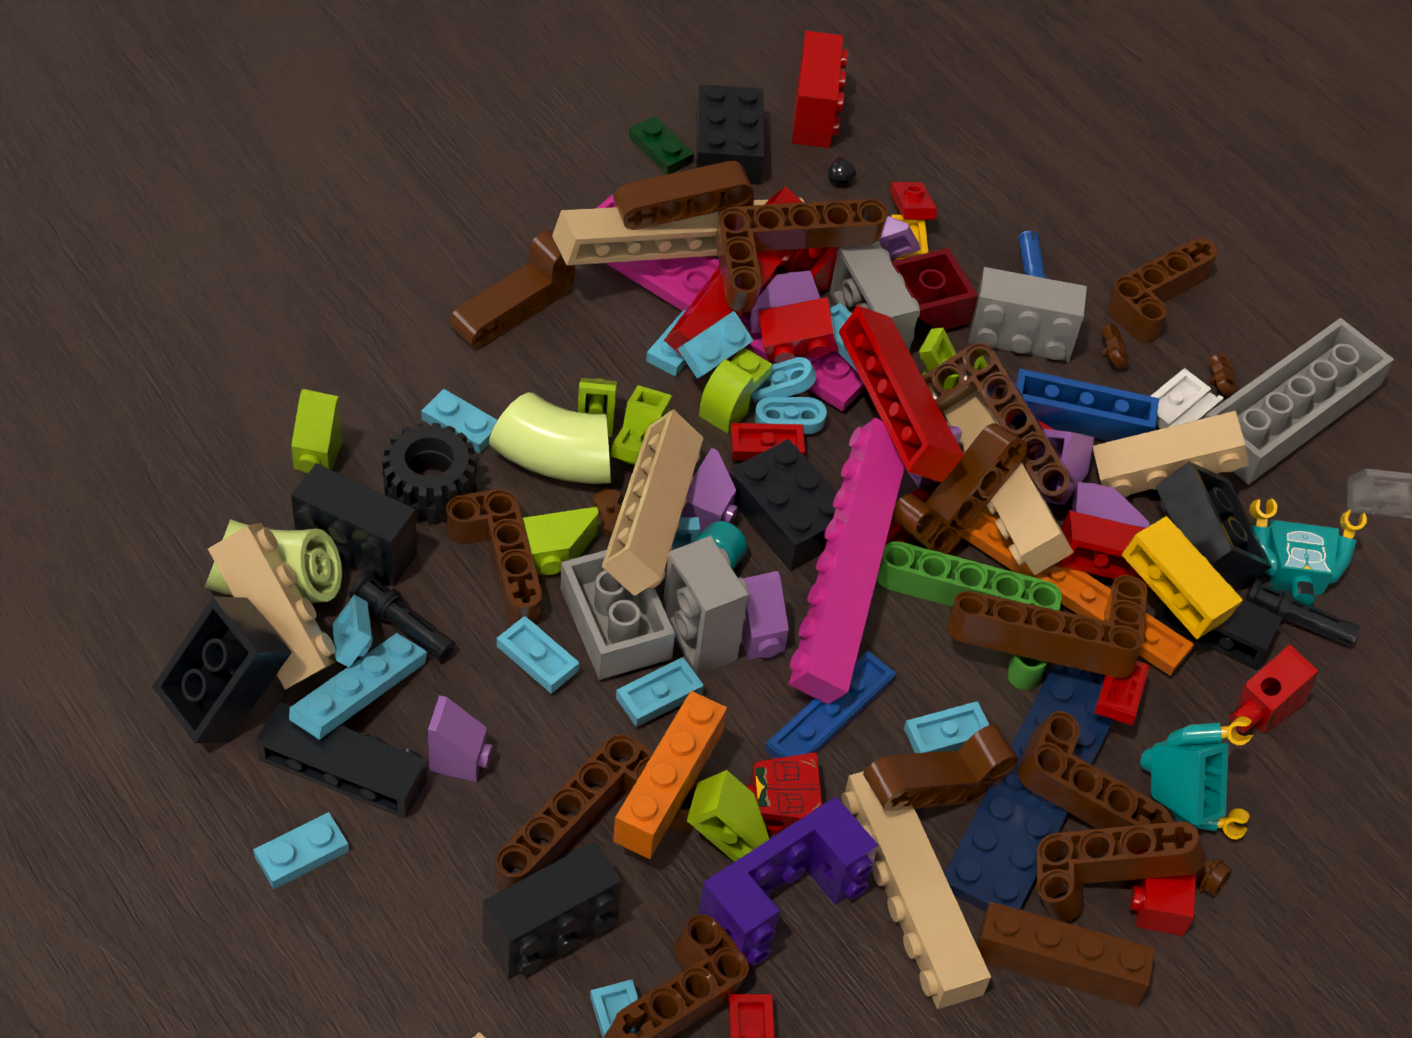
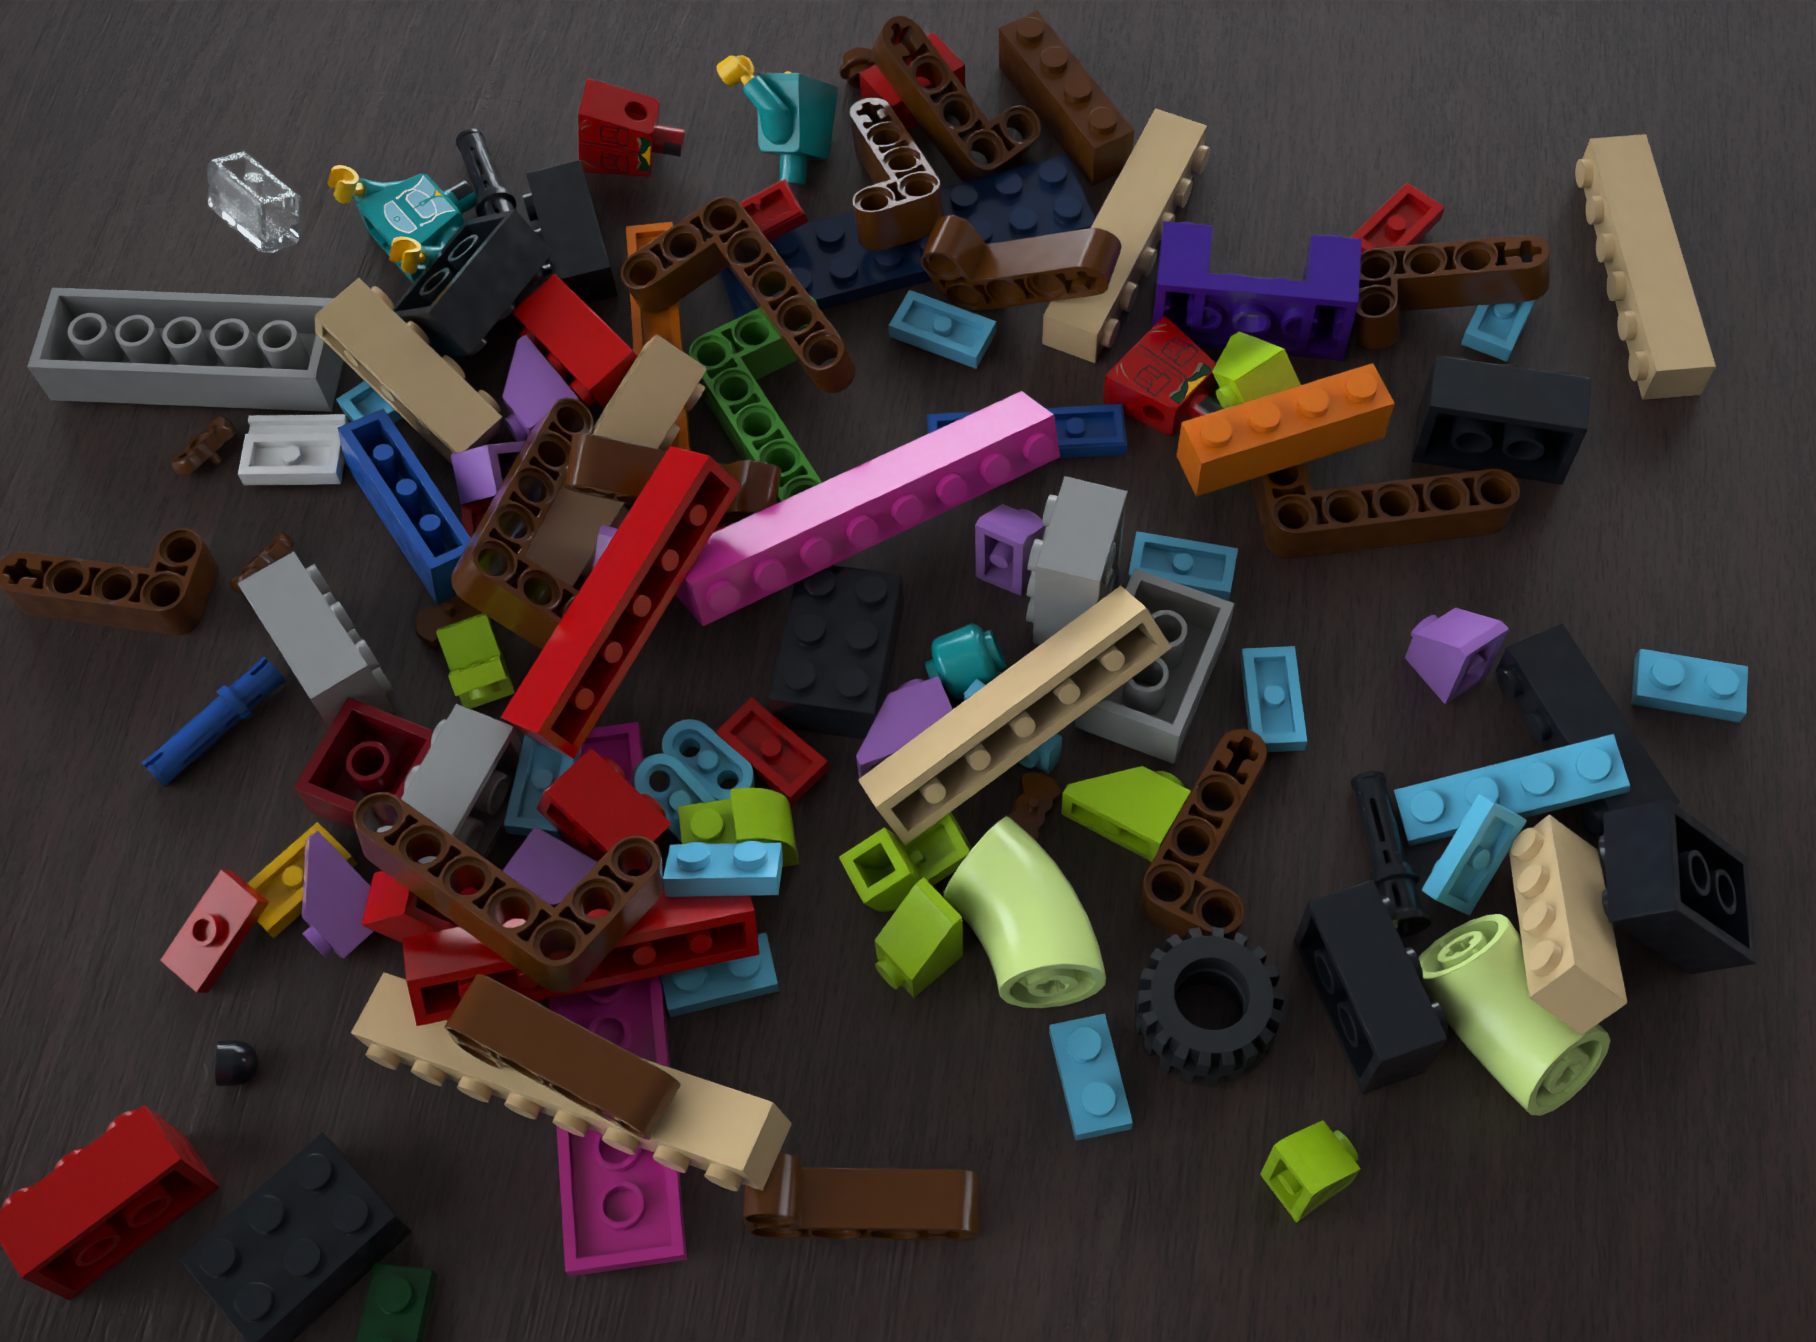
camera: 125 degrees left, 10 degrees up
yellow brick [1122,516,1243,639] -> none

